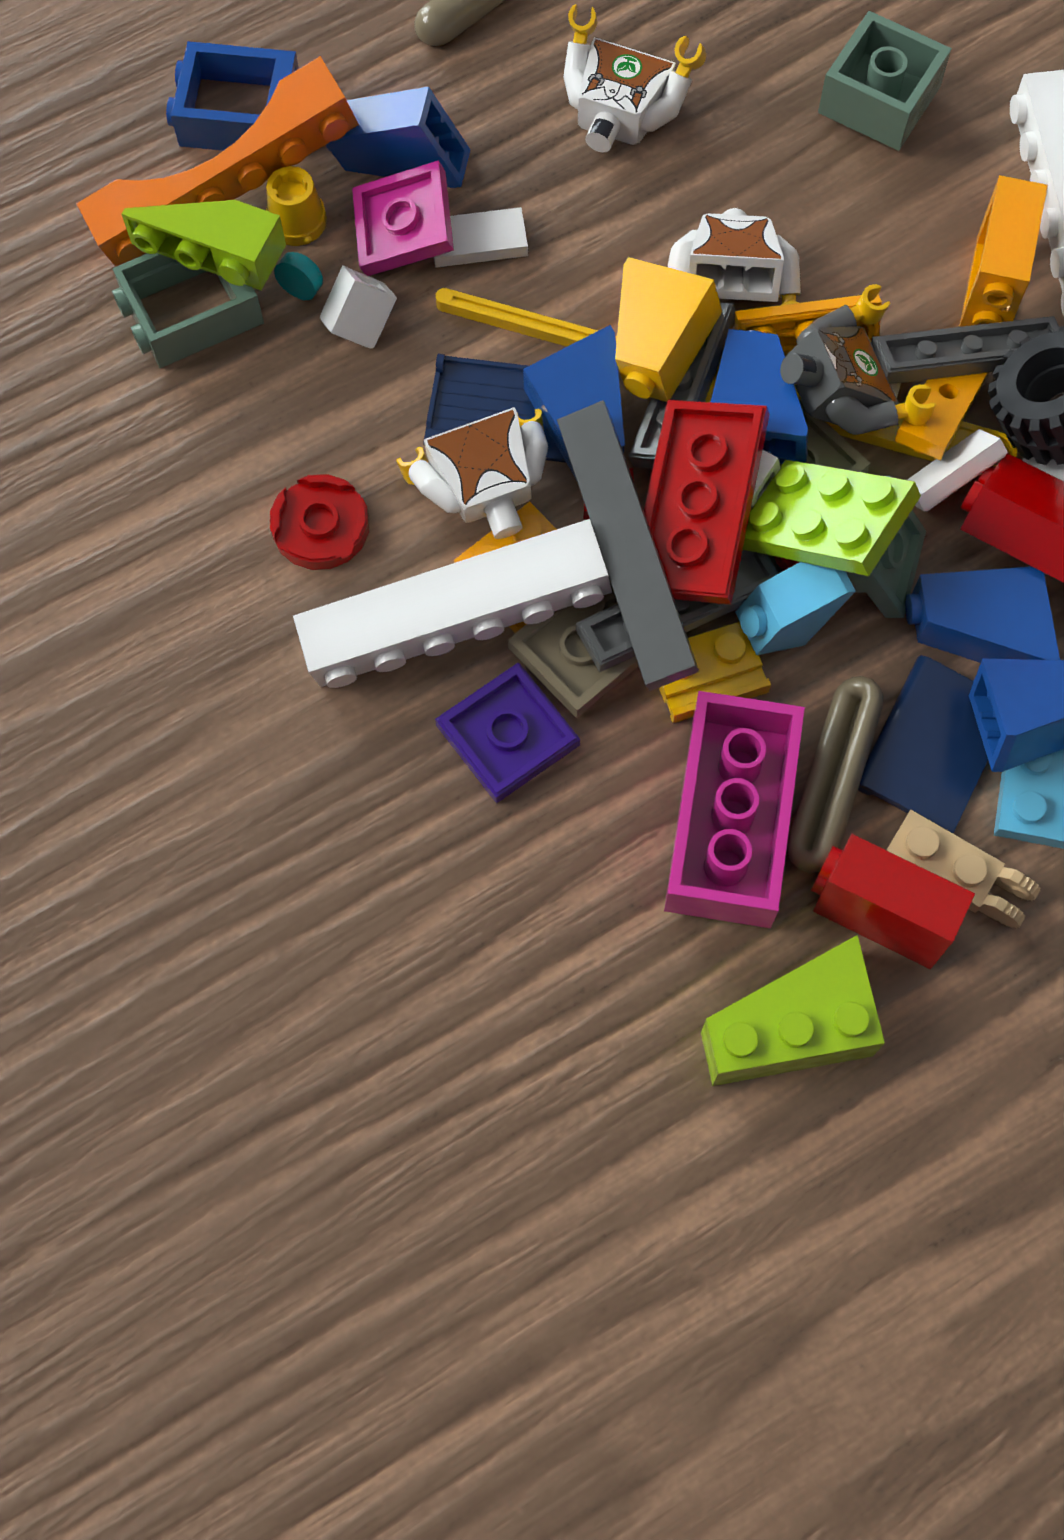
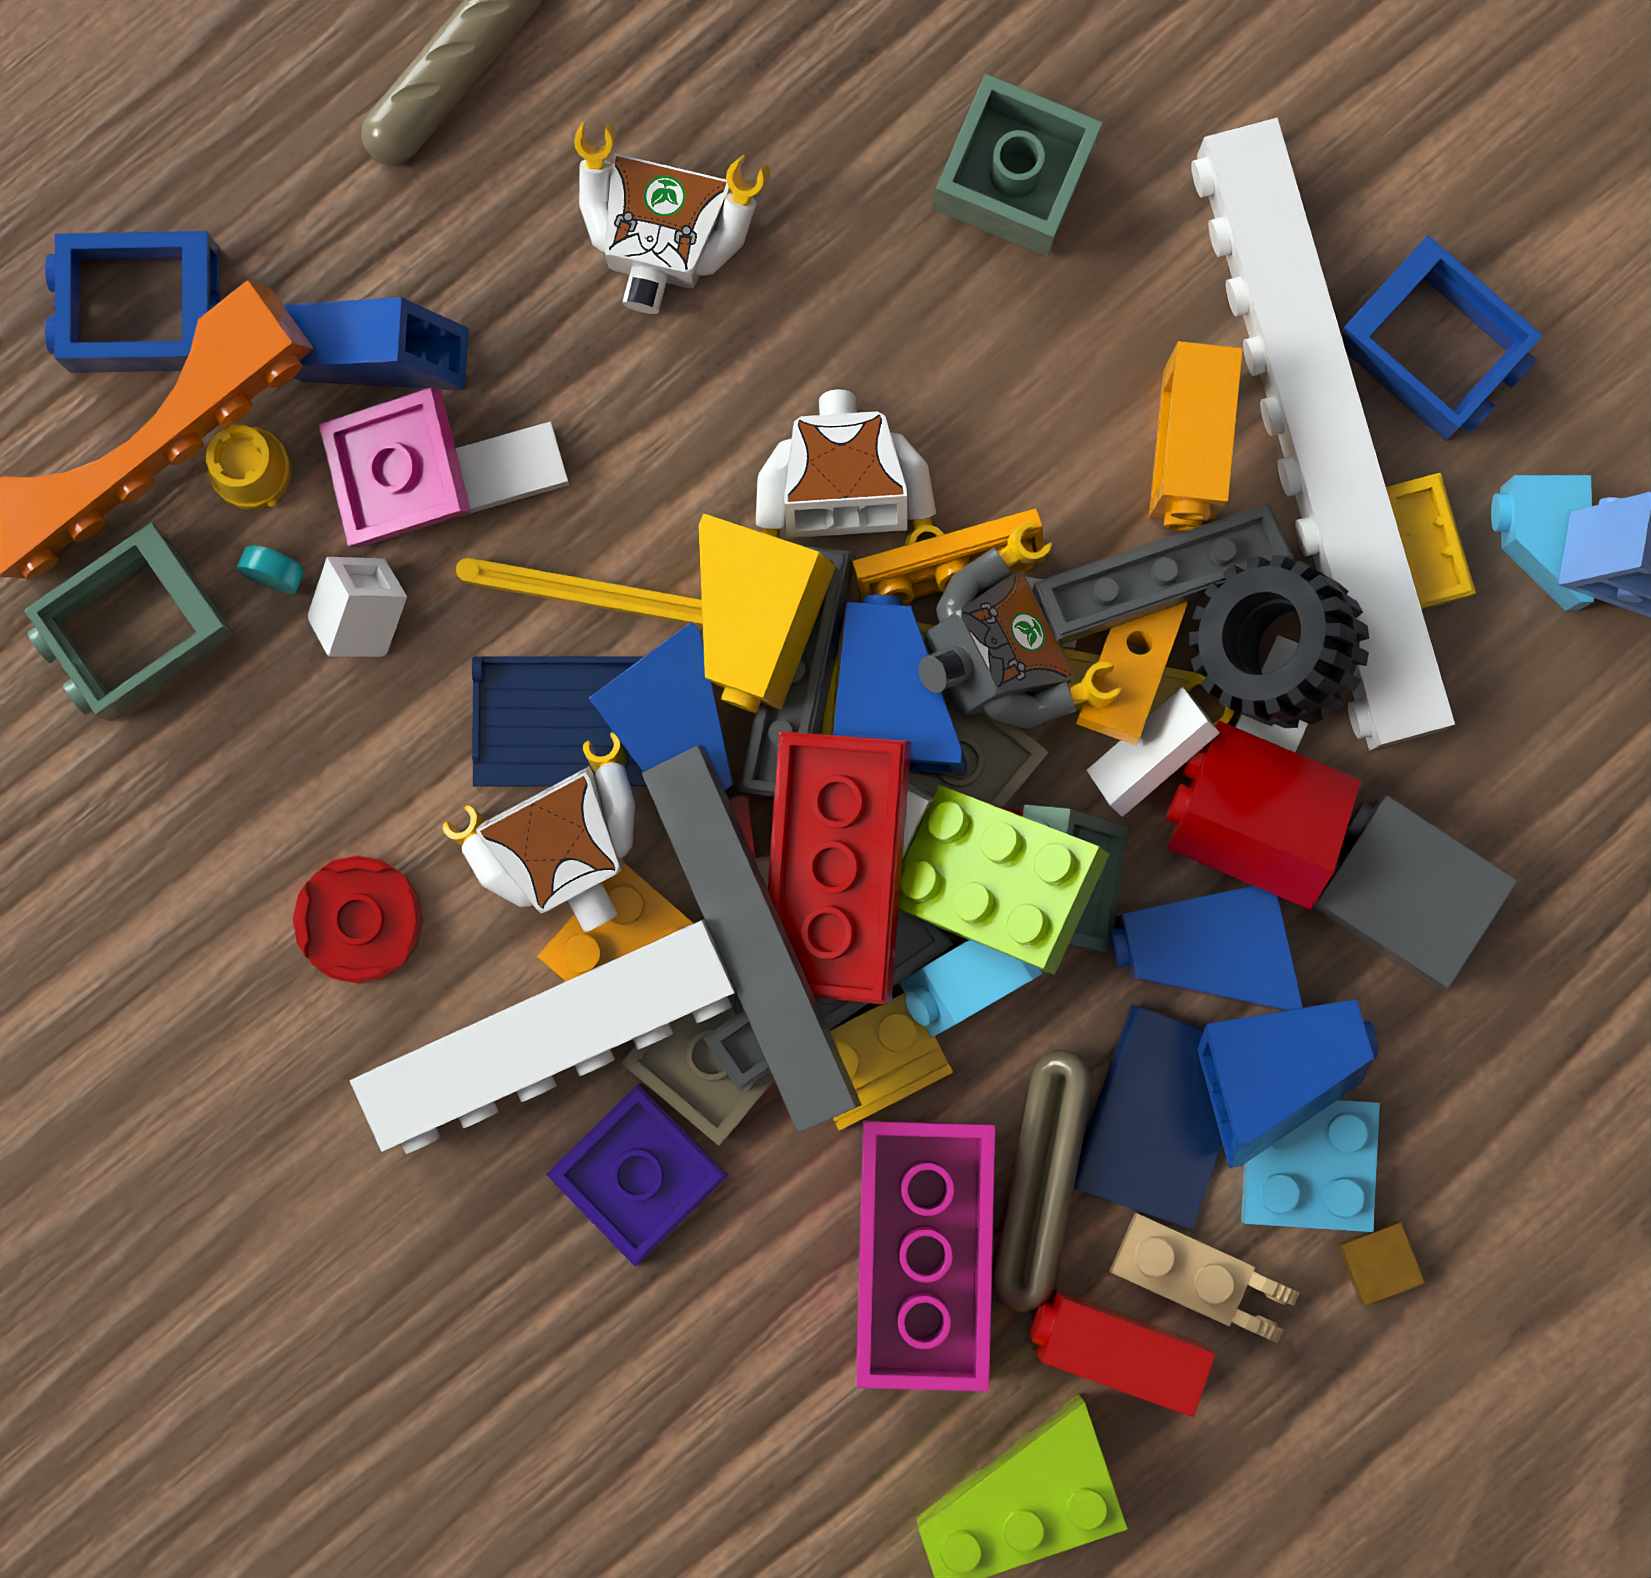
camera: 10 degrees left, 15 degrees up
lime slope [121,200,286,291] -> none

